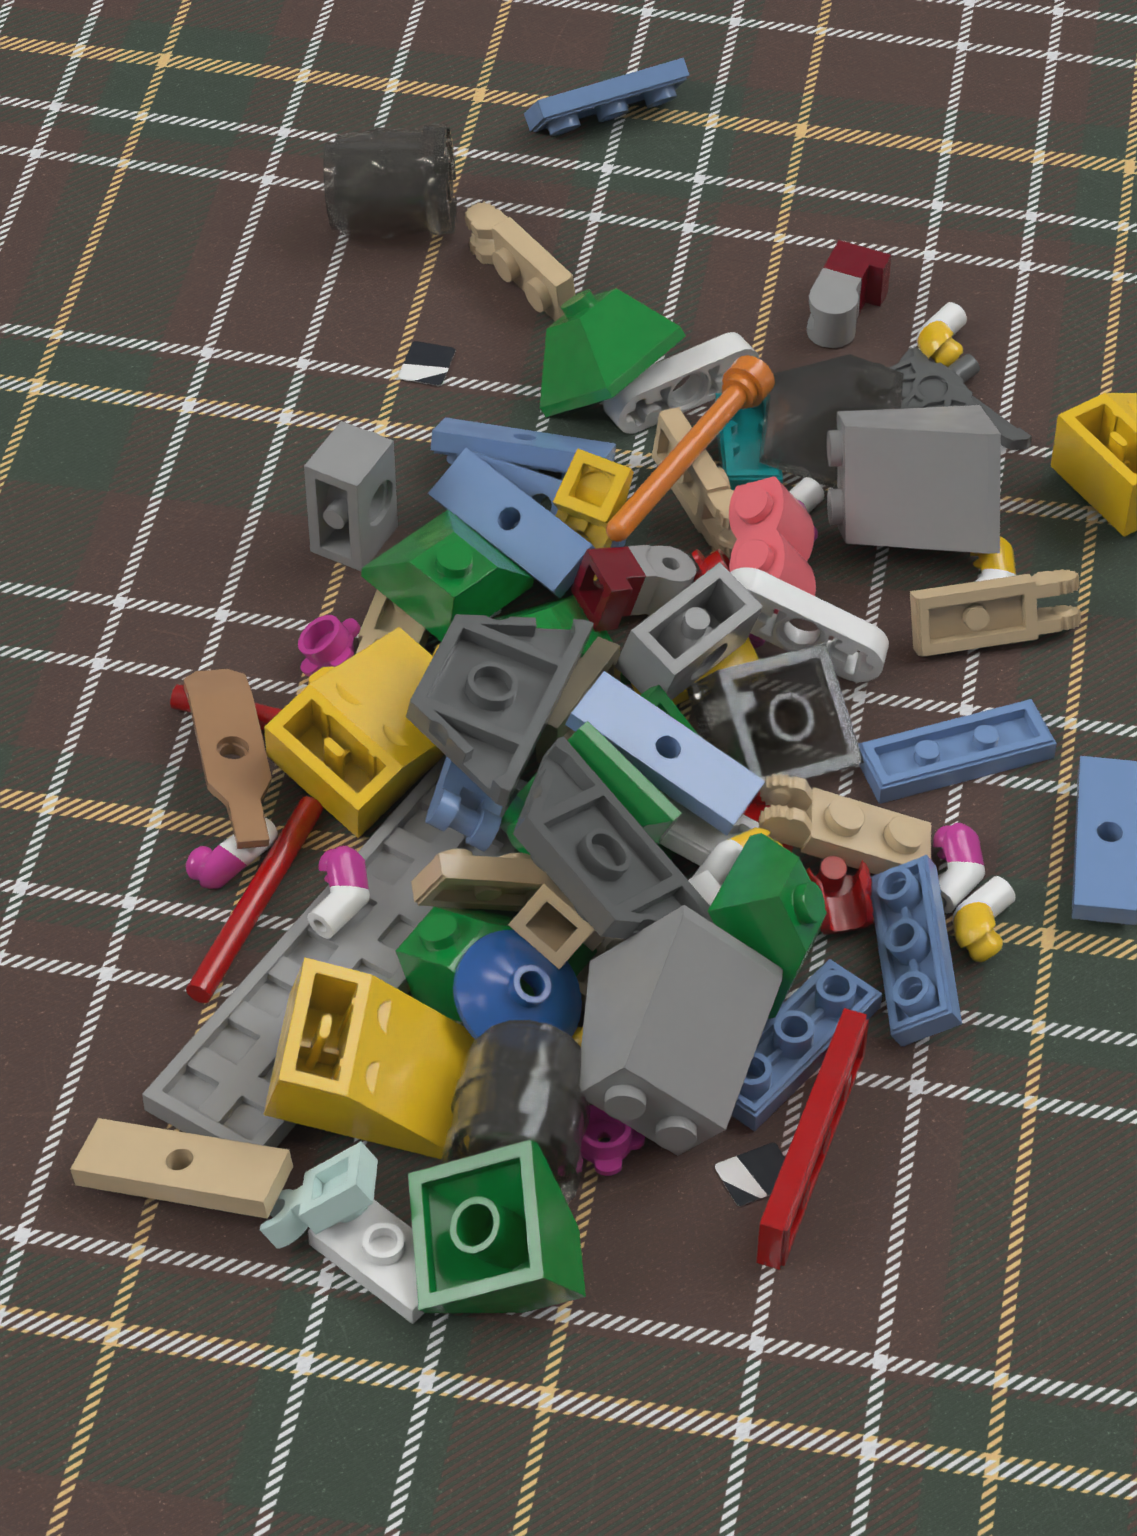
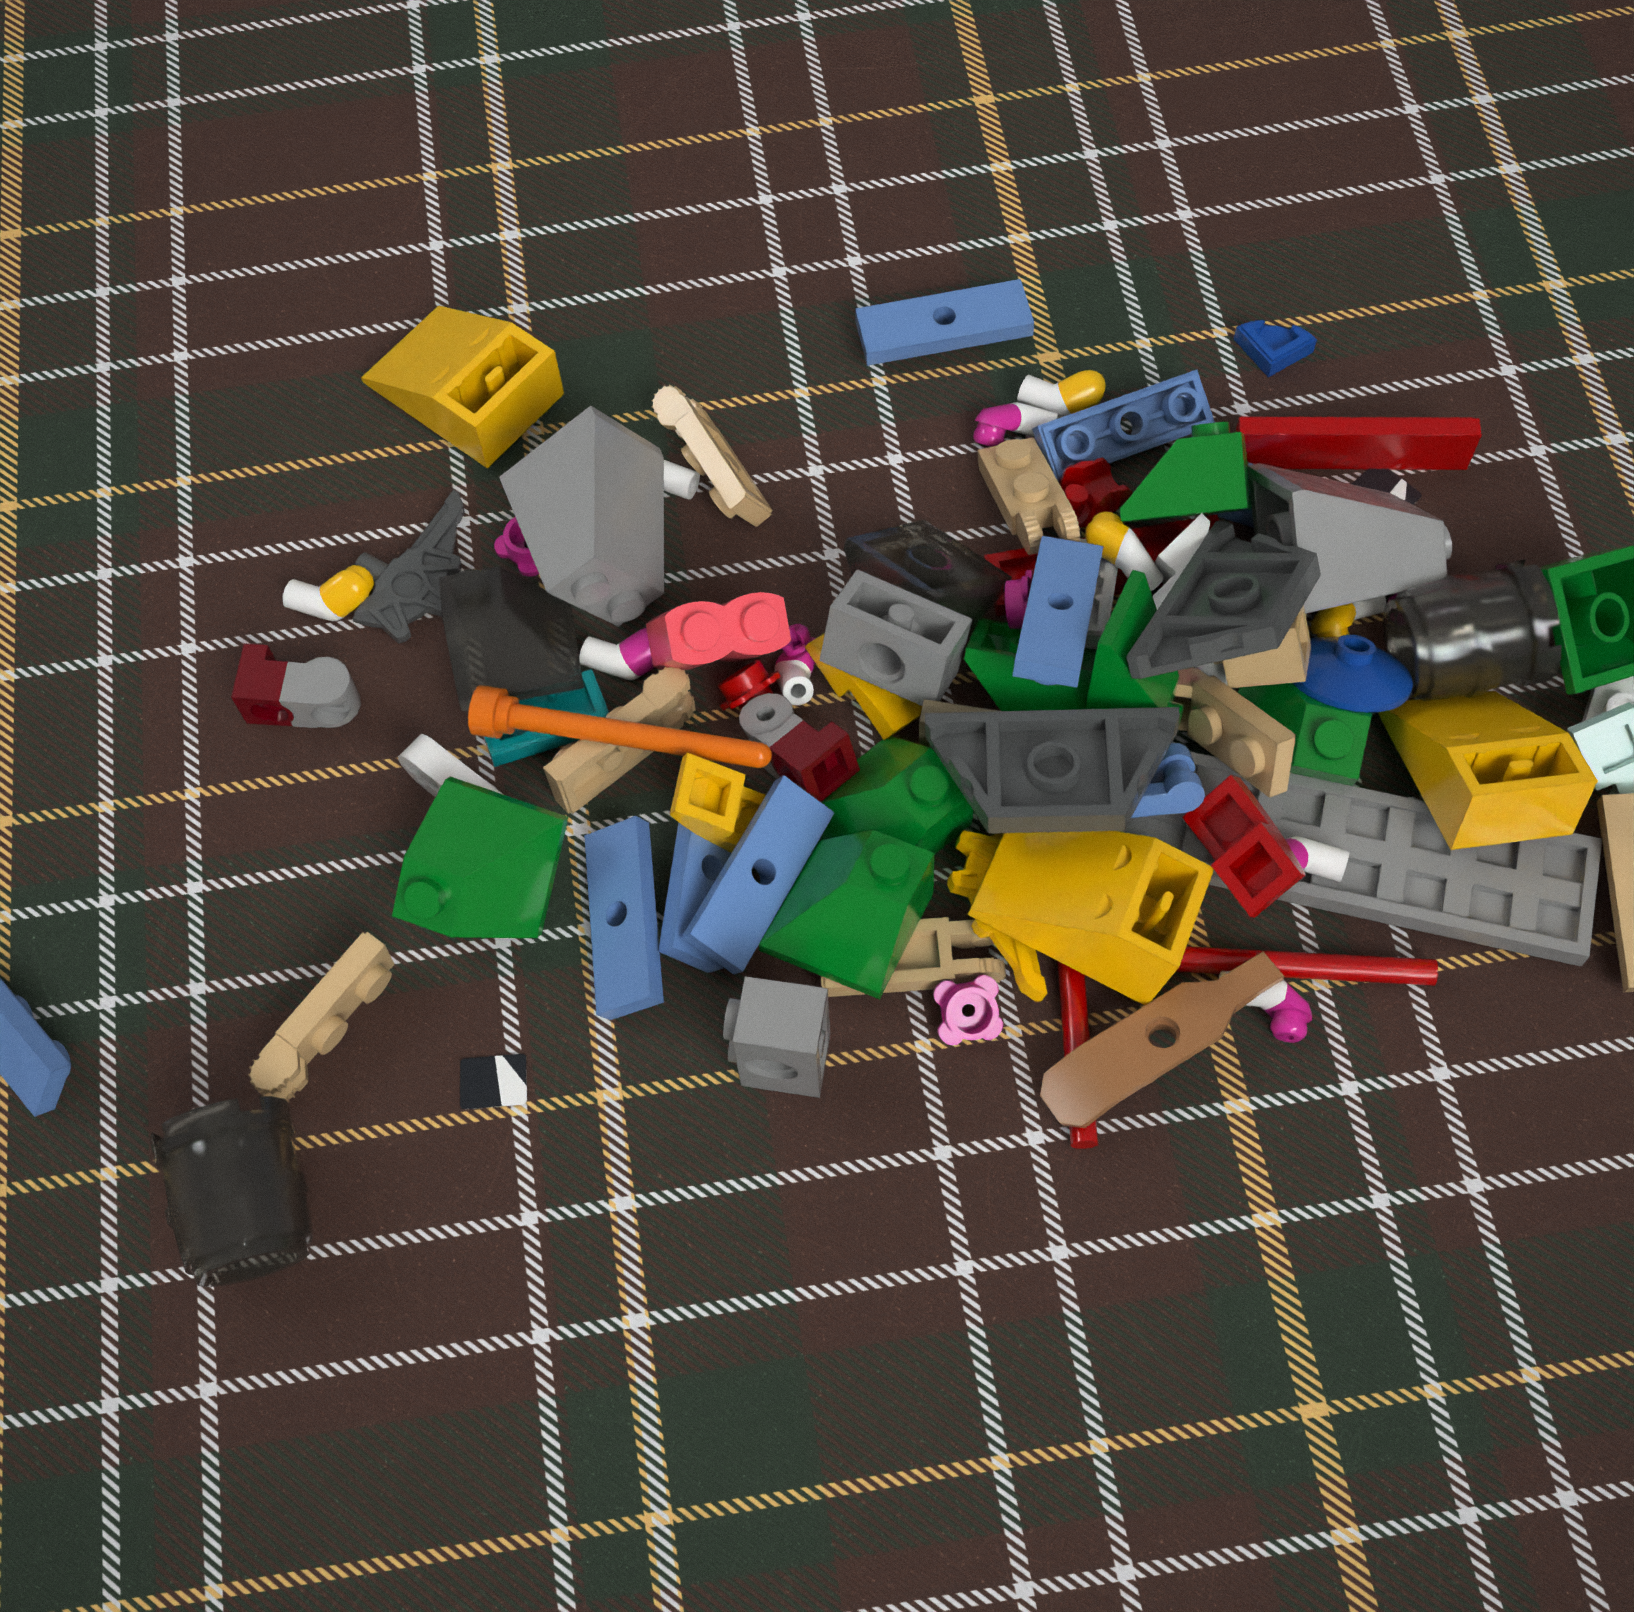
camera: 105 degrees left, 15 degrees up
white beam [730,567,889,682] -> none
medium blue tile [856,699,1057,804] -> none
none -> red slope [1182,775,1306,918]
none -> blue tile [1234,320,1317,377]

